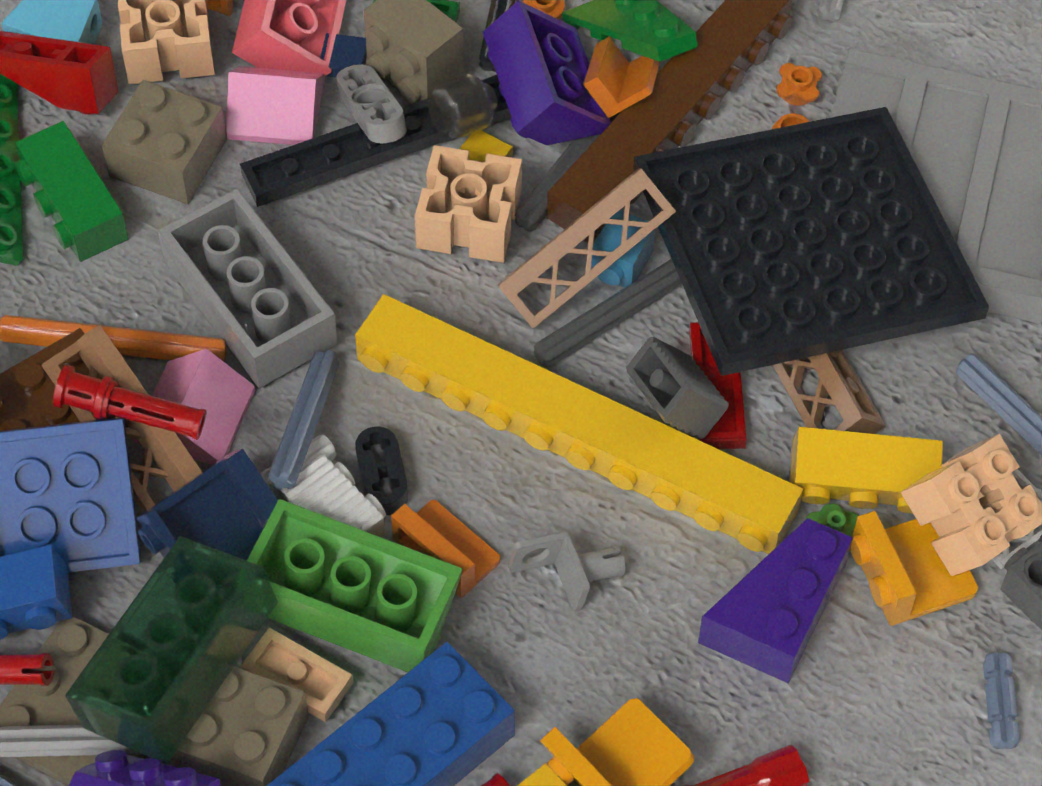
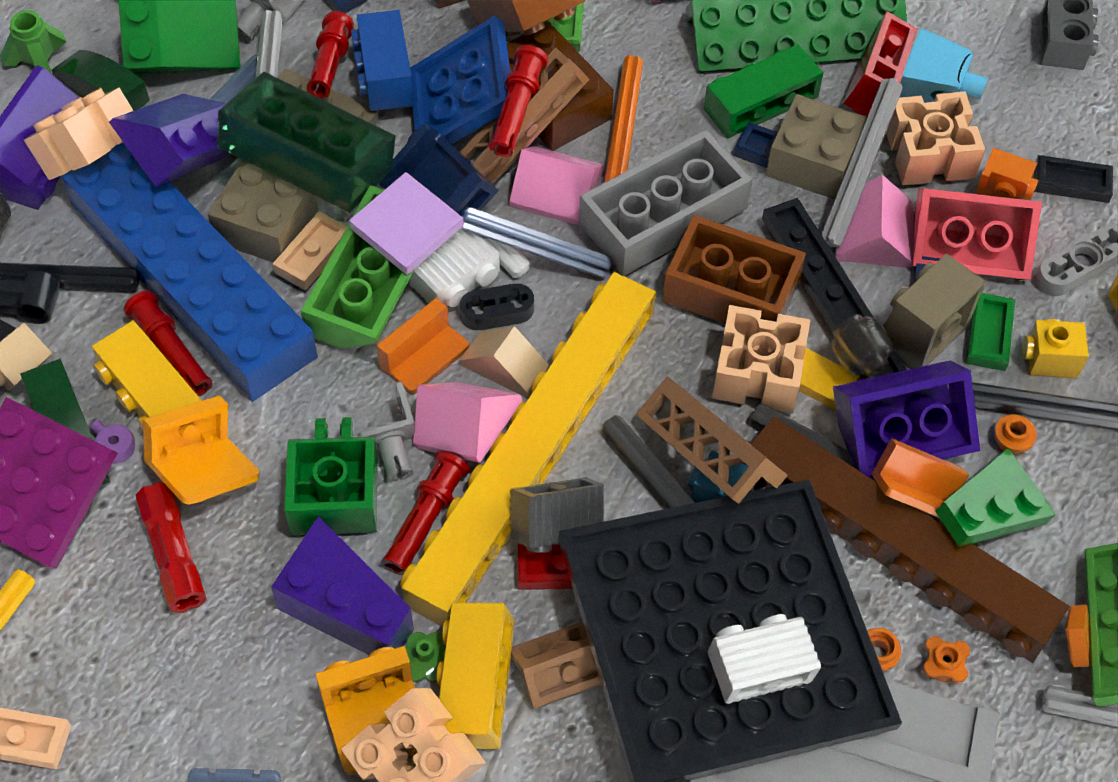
camera: 90 degrees right, 0 degrees up
light grey beam [336,64,407,143] -> none
none -> green hinge [285,417,378,535]
none -> lavender tile [349,172,464,275]
none -> red pin [381,451,470,575]
none -> bright pink slope [413,382,523,463]
none -> tan slope [459,326,550,399]
none -> dark orange brick [662,215,806,324]
none -> white brick [708,614,821,704]
none -> dark blue tile [733,122,778,168]
none -> light grey axle [821,78,903,248]

